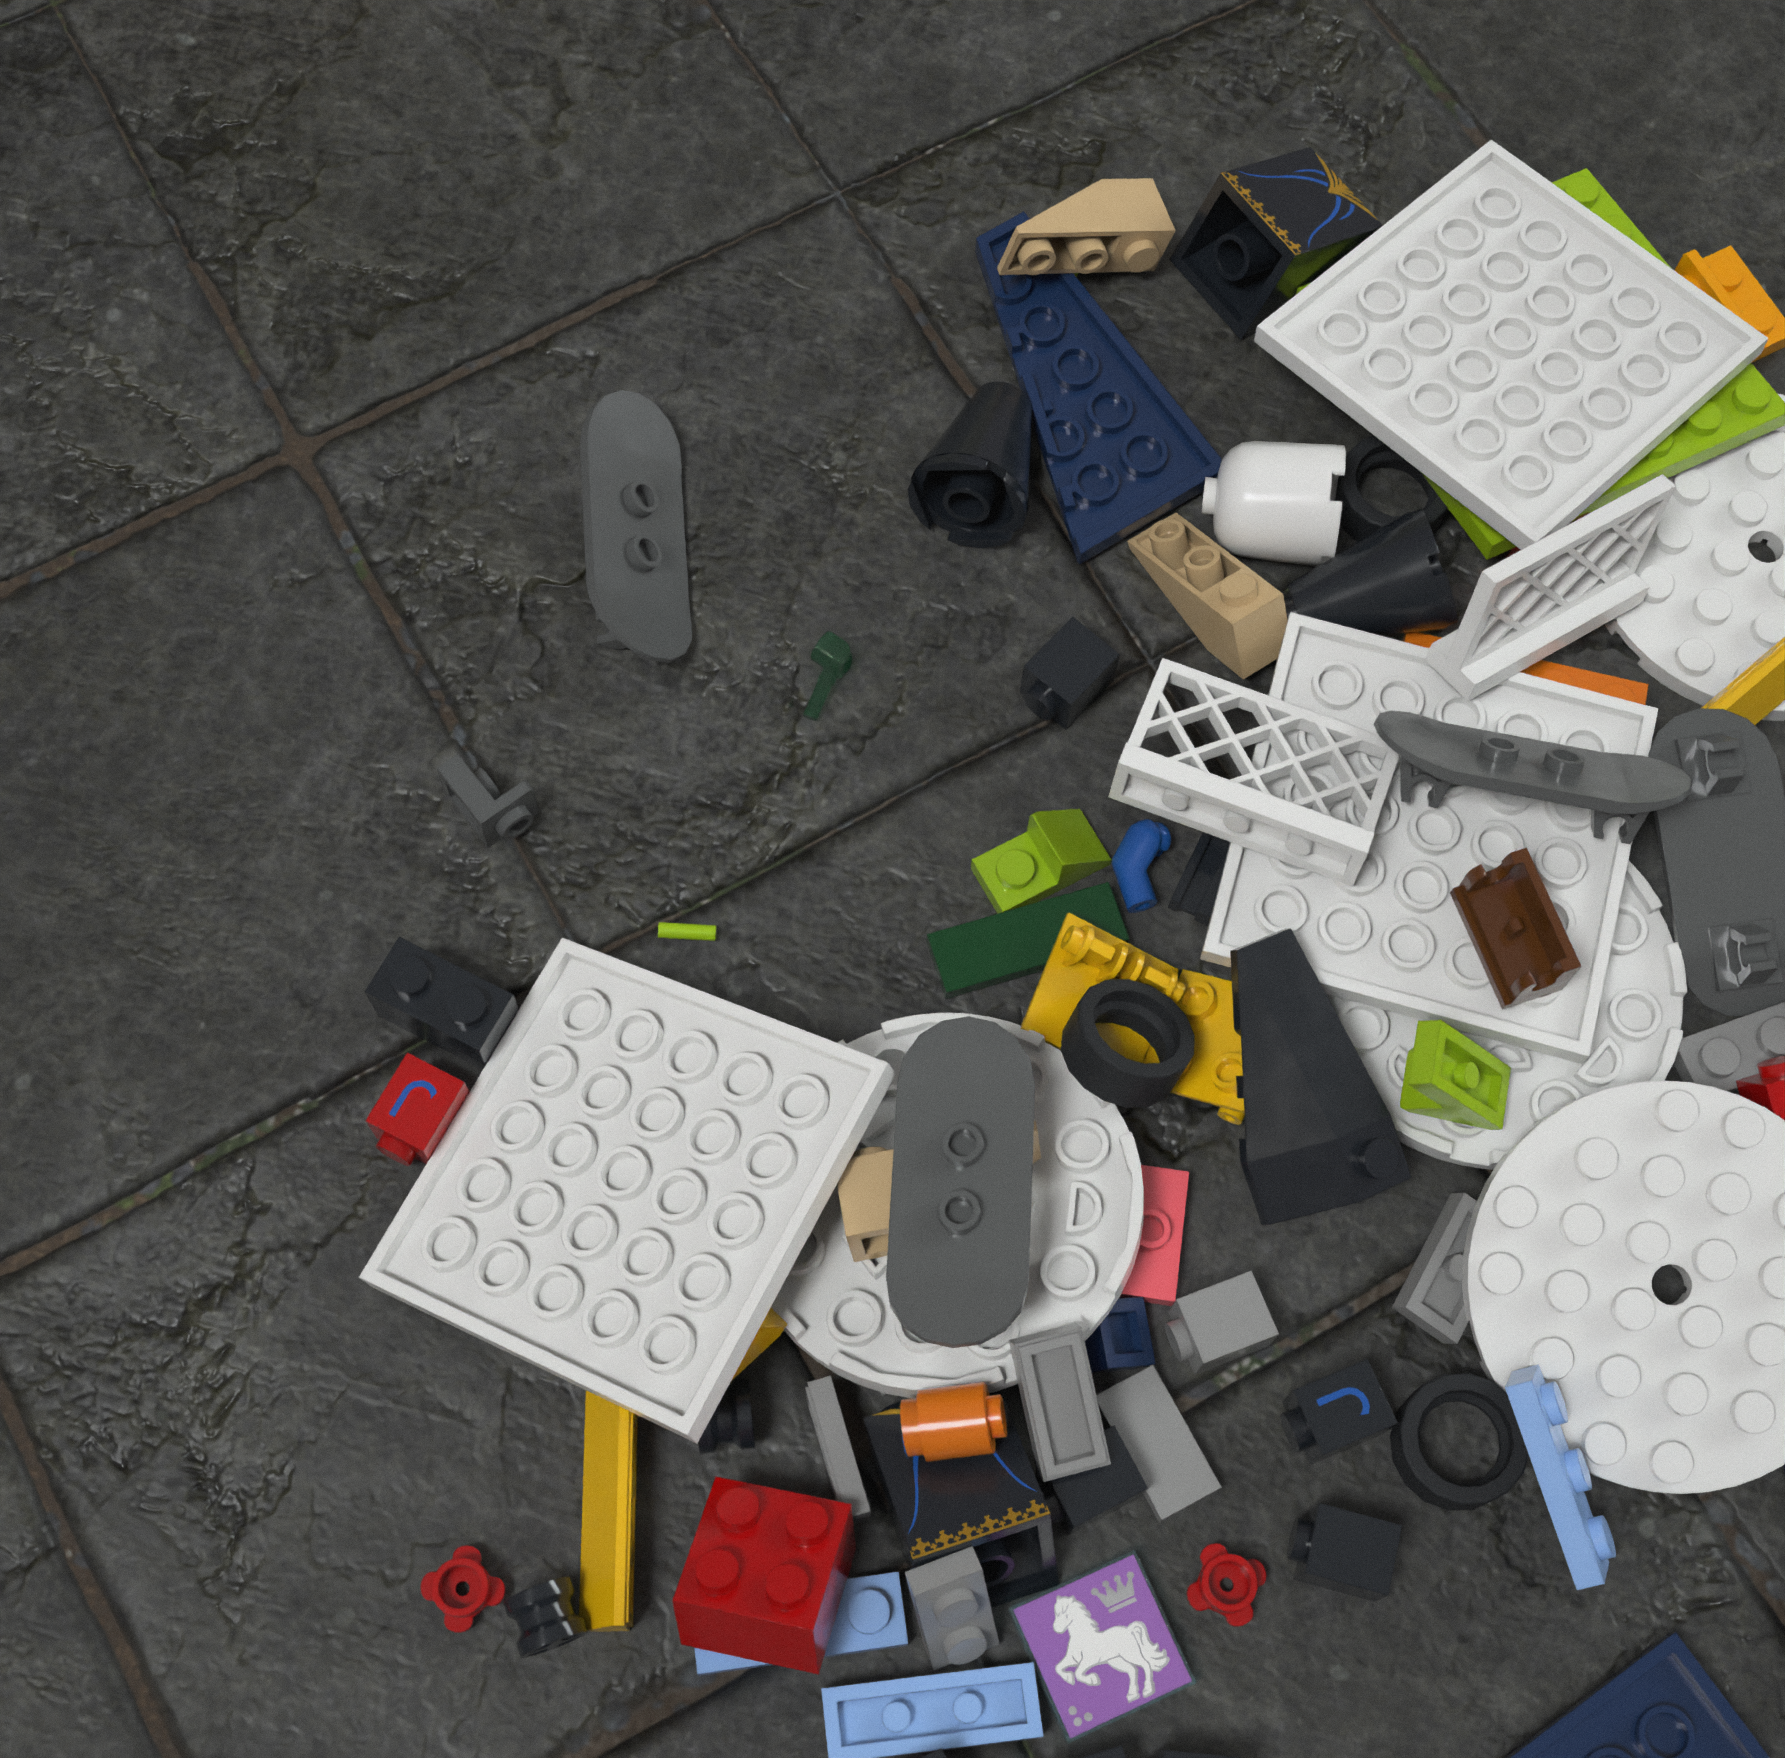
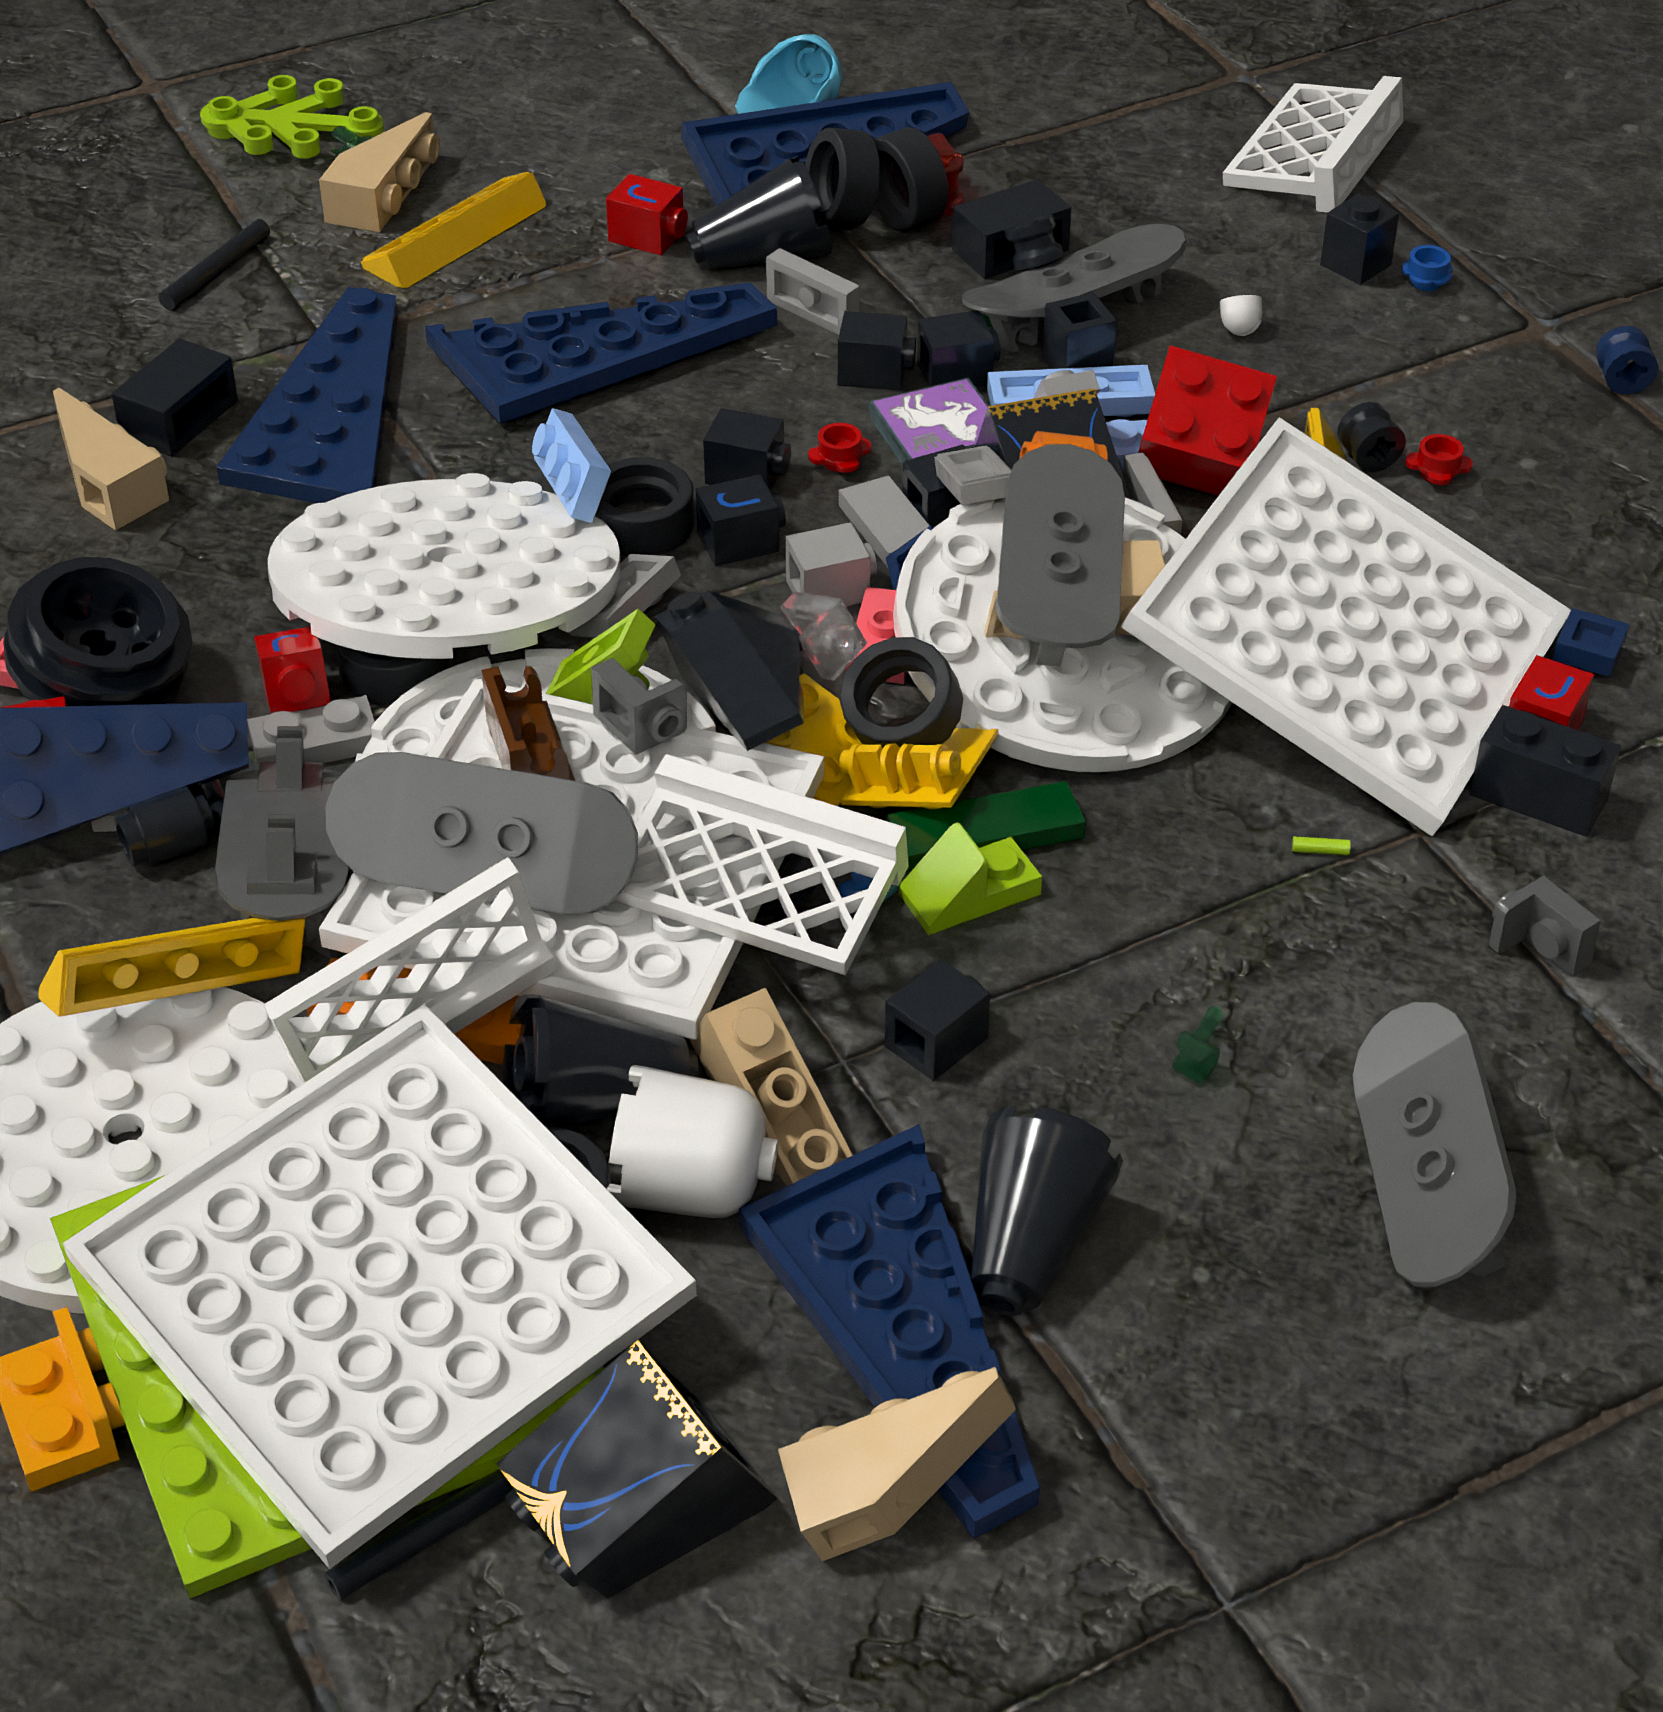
camera: 175 degrees left, 25 degrees down
none -> dark grey bracket [592,658,687,755]
none -> clear bracket [780,591,867,681]
none -> dark blue plate [1553,608,1630,677]

